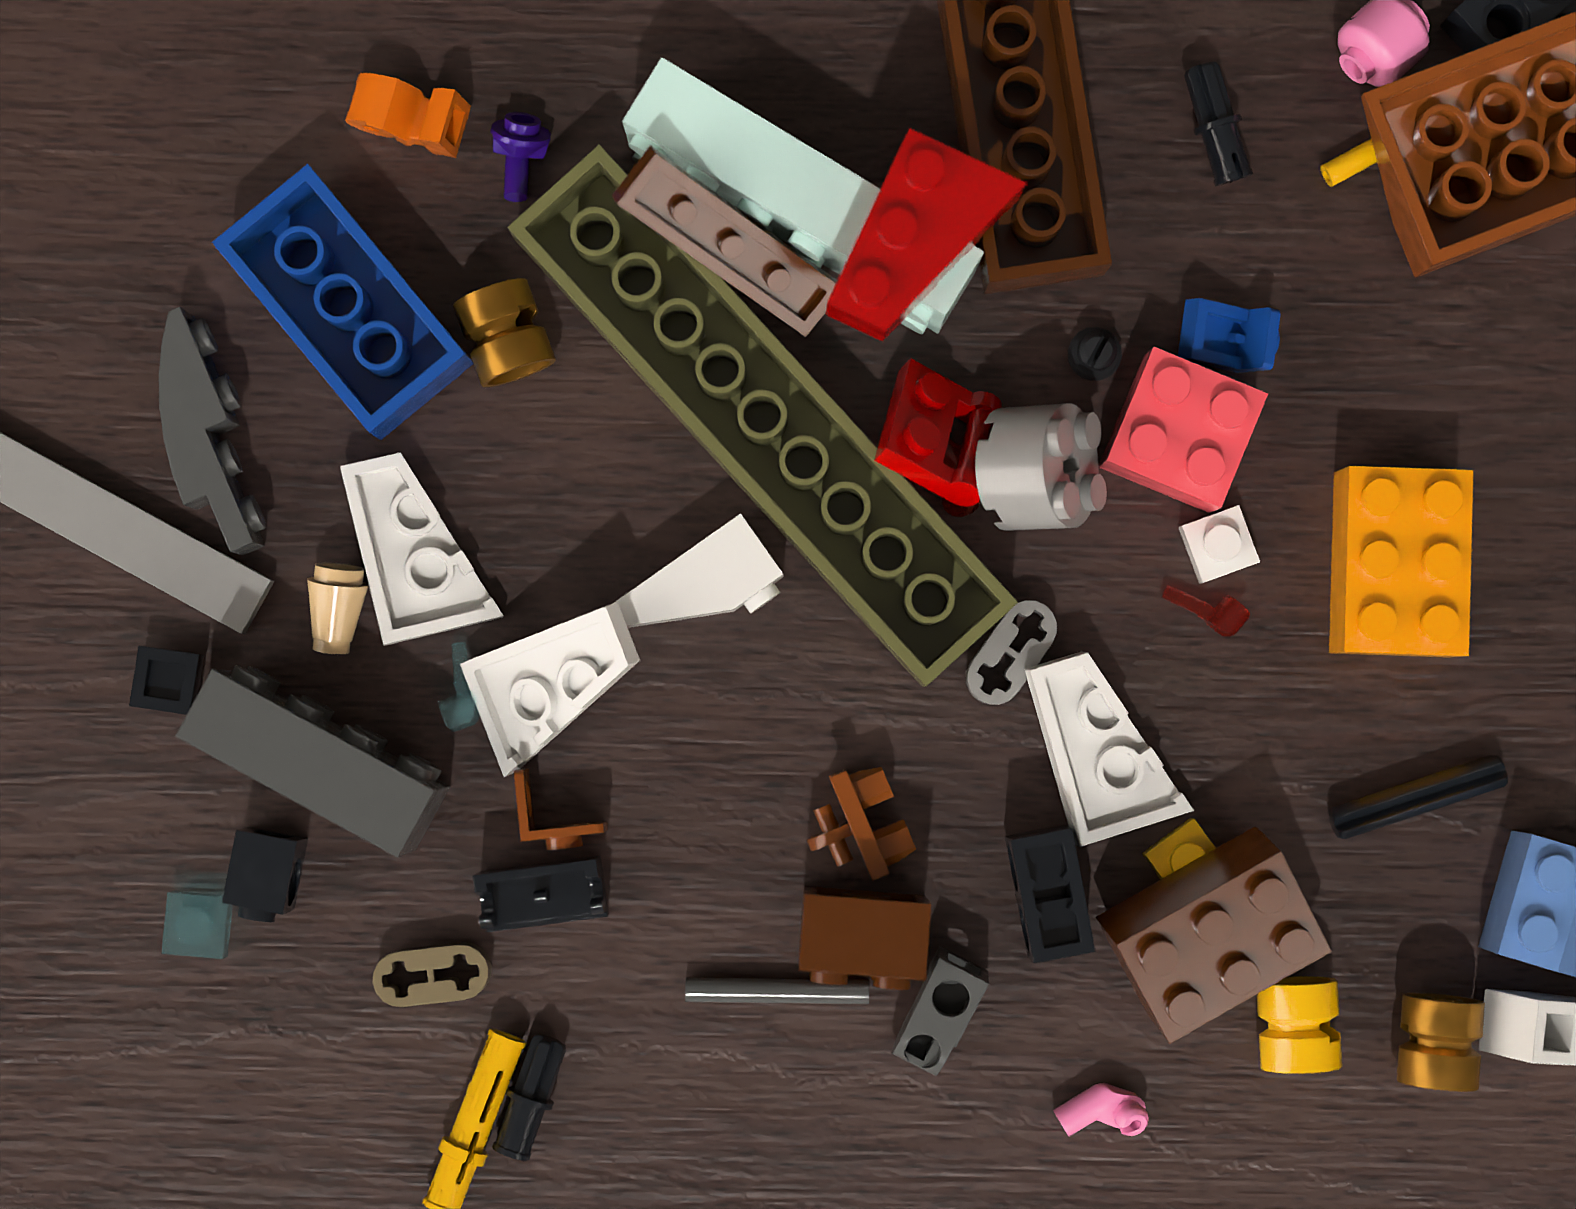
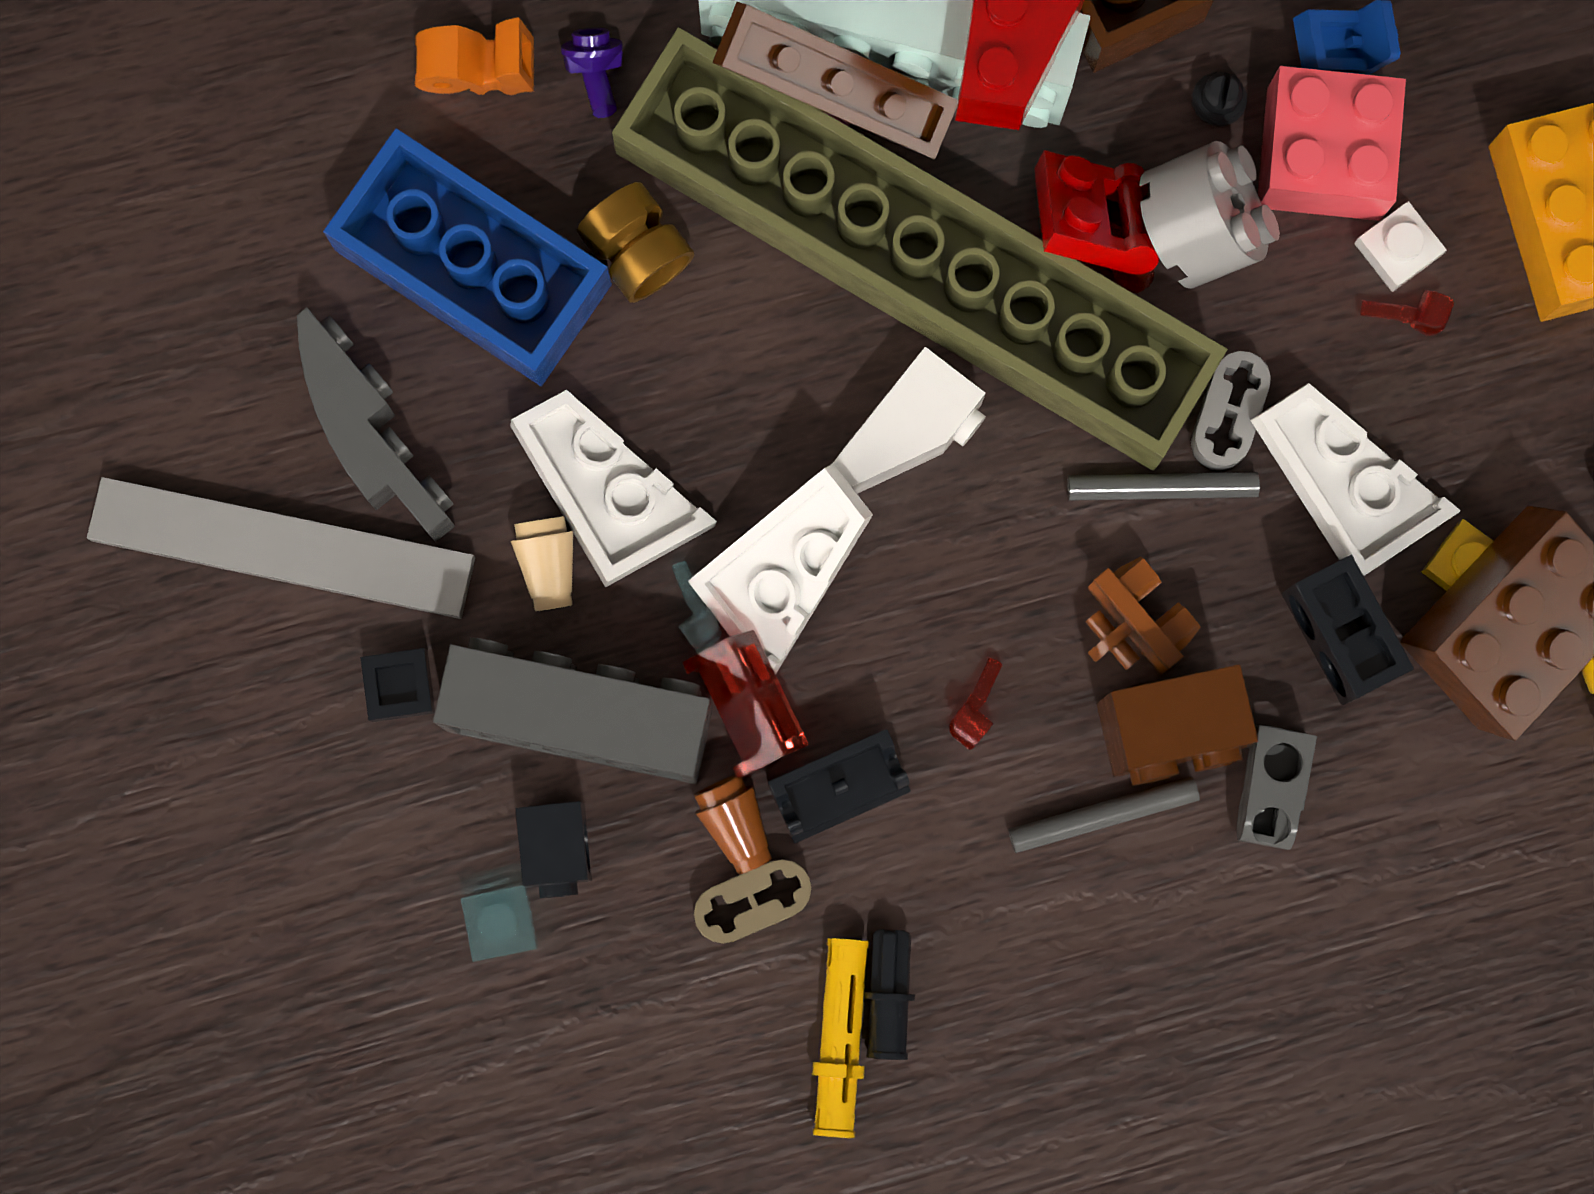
camera: 20 degrees left, 5 degrees down
dark orange bracket [514,768,608,850] -> none
bright pink arm [1053,1083,1149,1137] -> none
none -> clear red hinge [682,630,809,779]
none -> dark orange cone [694,773,772,874]
none -> clear red hand [949,658,1003,750]
none -> dark grey piece [1067,472,1260,501]

